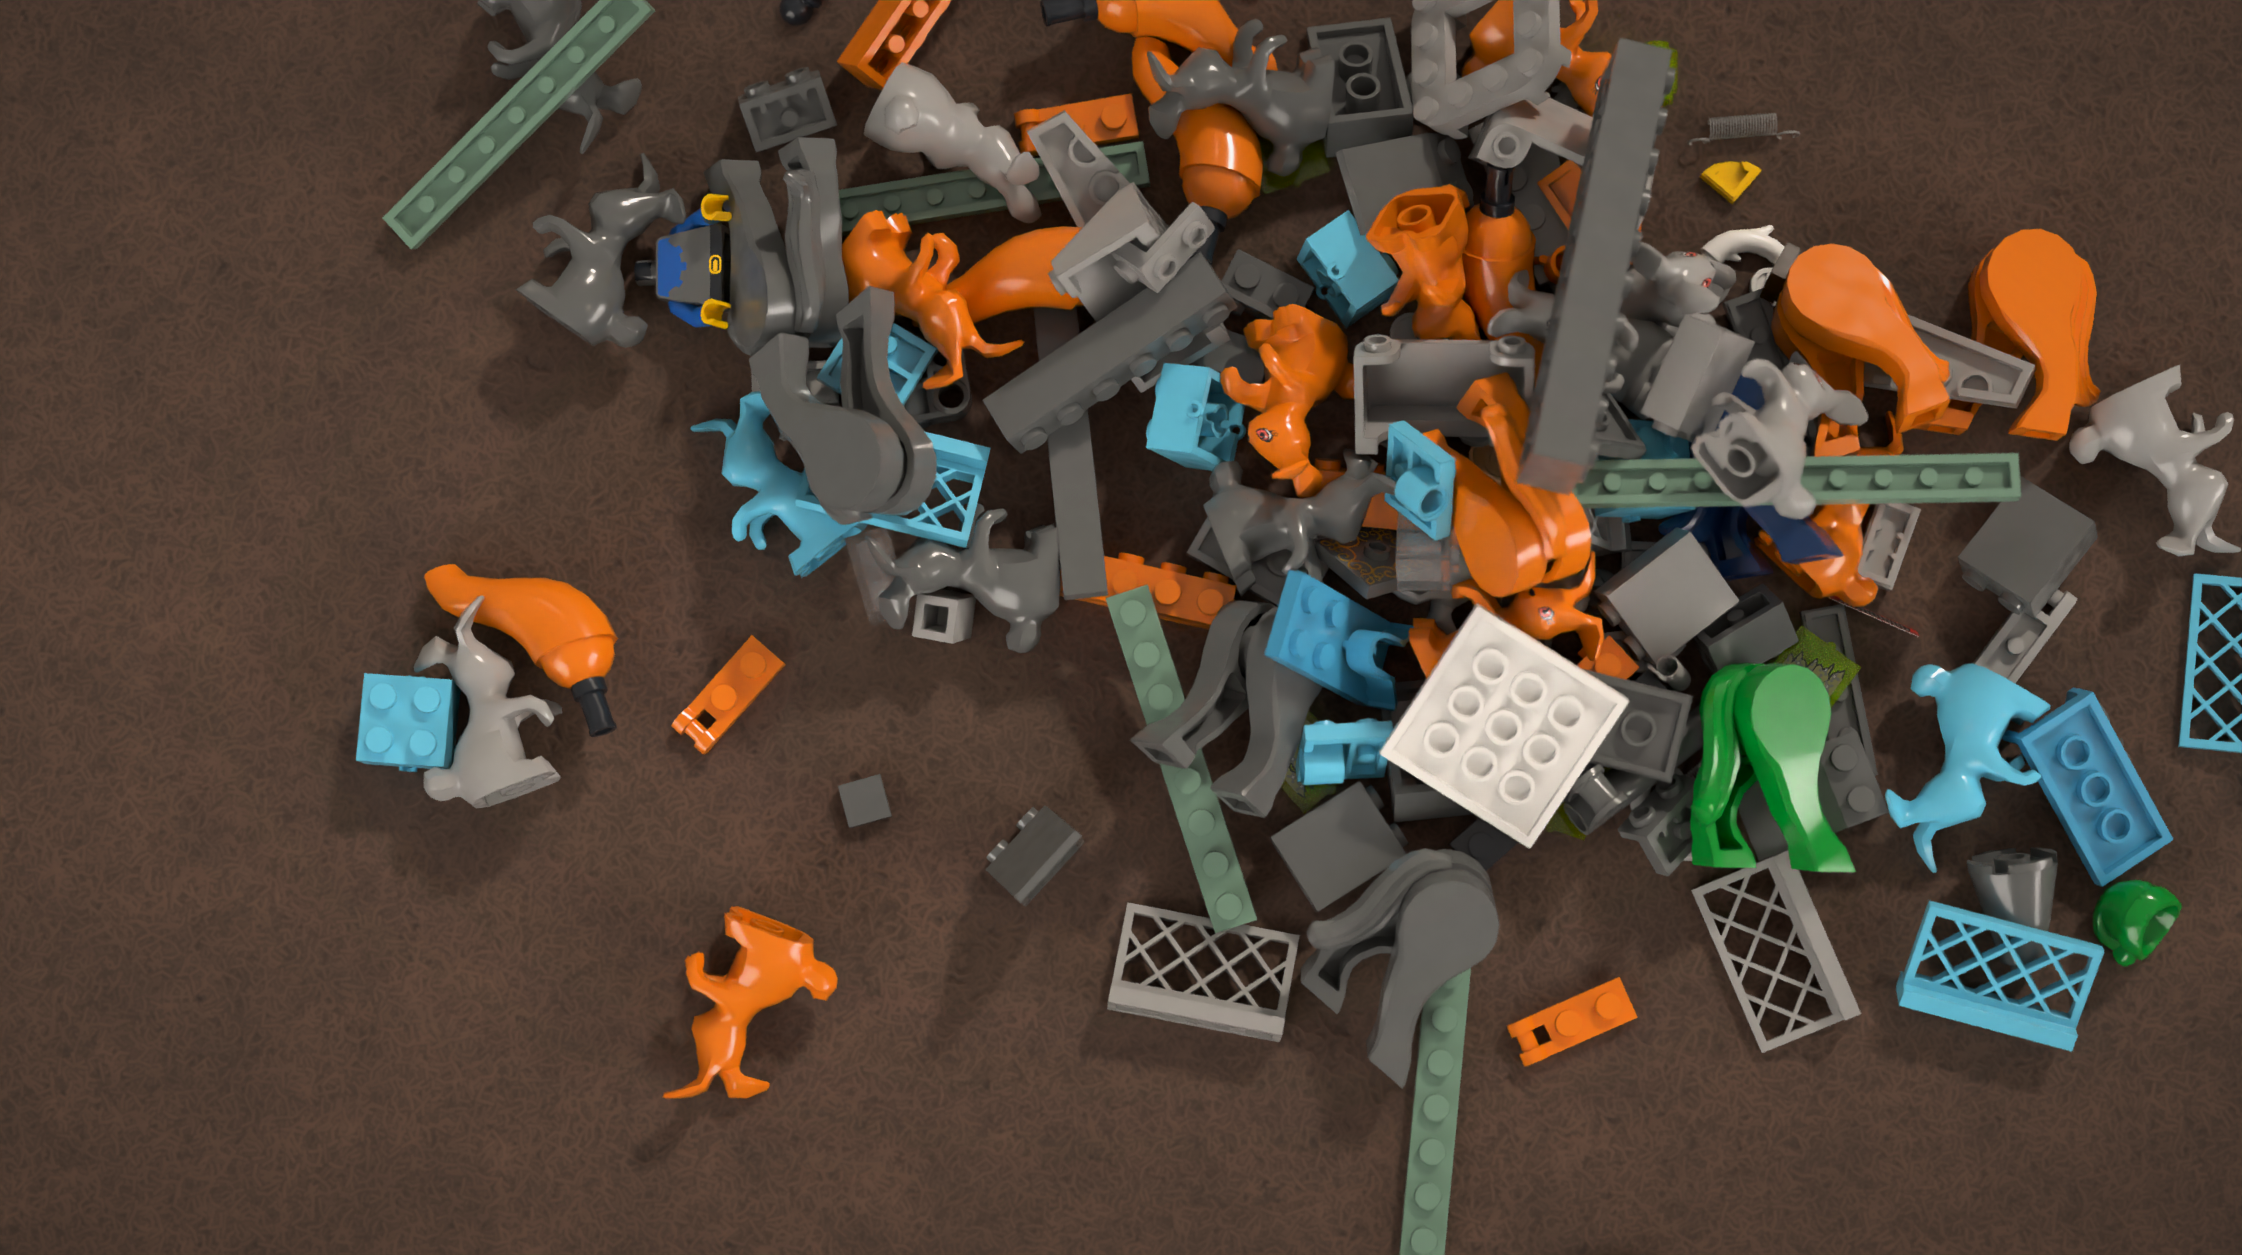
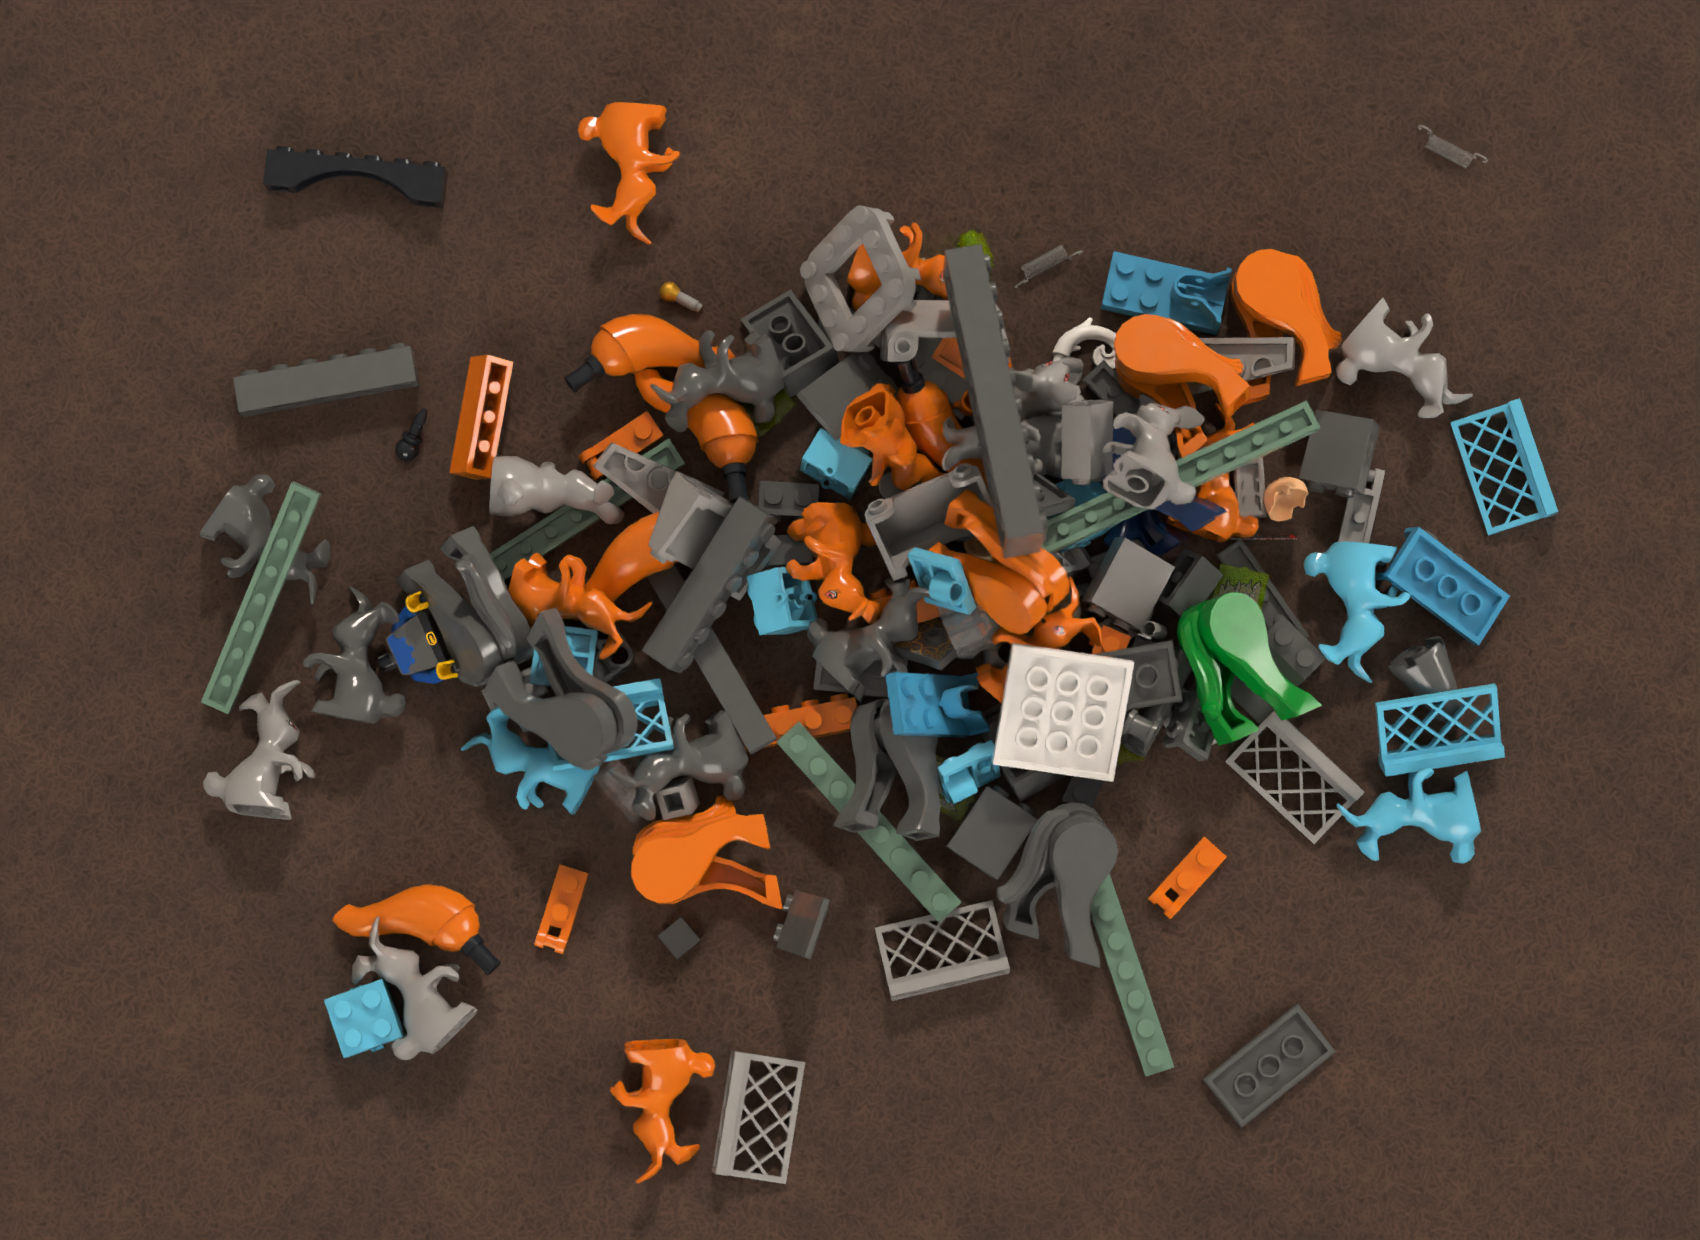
camera: 30 degrees left, 0 degrees up
dark grey bracket [738,67,837,152] -> none
light grey bracket [1111,202,1215,294] -> none
yellow tile [1700,161,1762,204] -> none
dark brown tile [1760,242,1802,303] -> none
green piece [2092,880,2182,967] -> none
none -> light grey animal [203,680,316,820]
none -> orange animal [631,795,783,909]
none -> light grey fence [711,1050,805,1184]
none -> dark azure plate [1101,251,1232,336]
none -> light nougat hair [1263,477,1309,522]
none -> medium azure animal [1336,768,1481,863]

